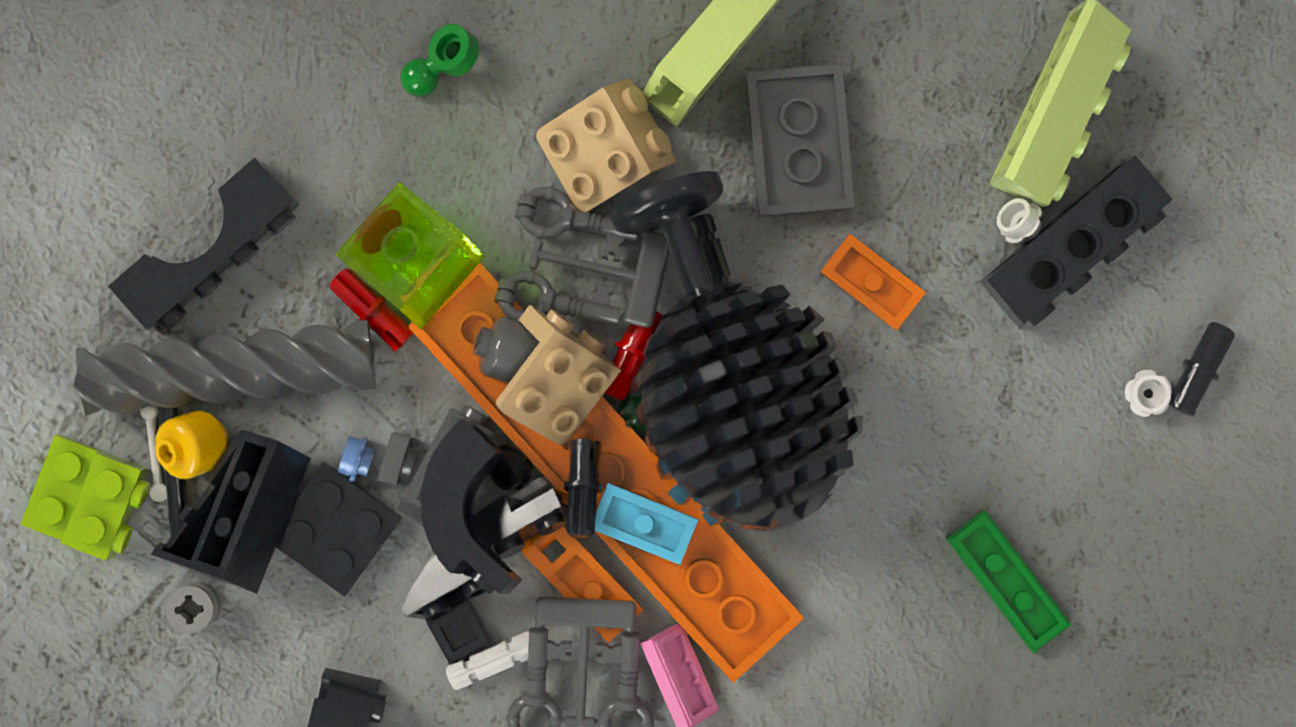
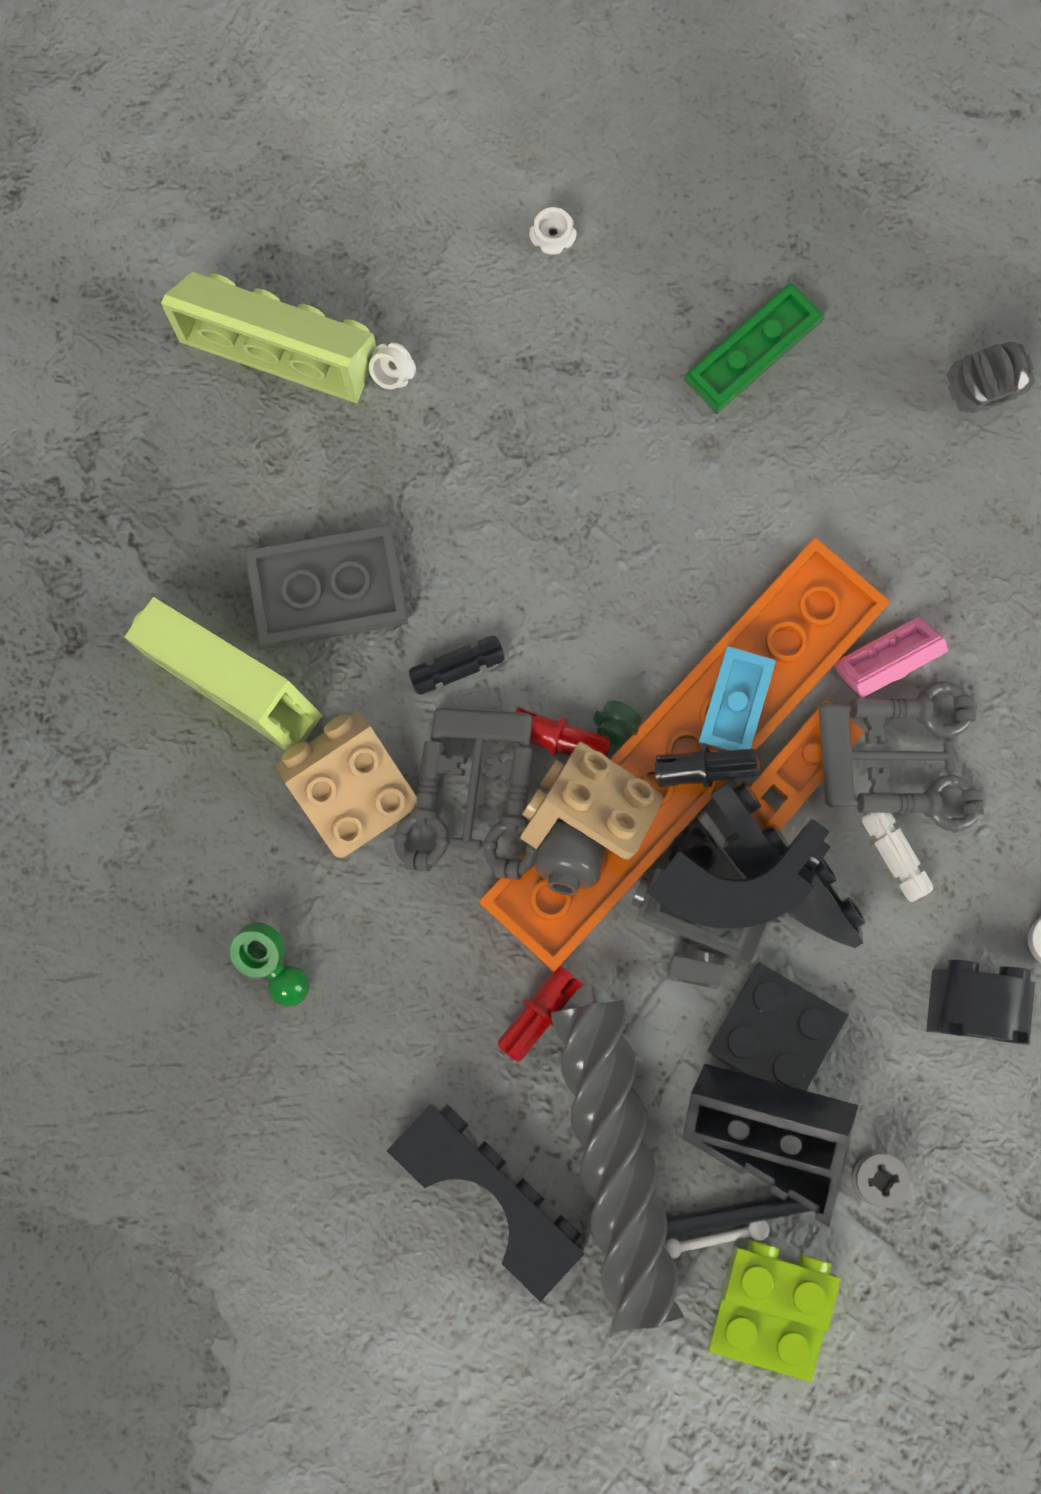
camera: 85 degrees left, 10 degrees down
yellow head [155,410,229,479] -> none
clear neon green brick [335,181,485,330] -> none
medium blue plate [337,436,375,482] -> none
black tile [426,599,493,665] -> none
black plant [610,171,863,531] -> none
orange plate [819,234,926,331] -> none
black brick [979,155,1172,326] -> none
black axle [1168,322,1235,417] -> none

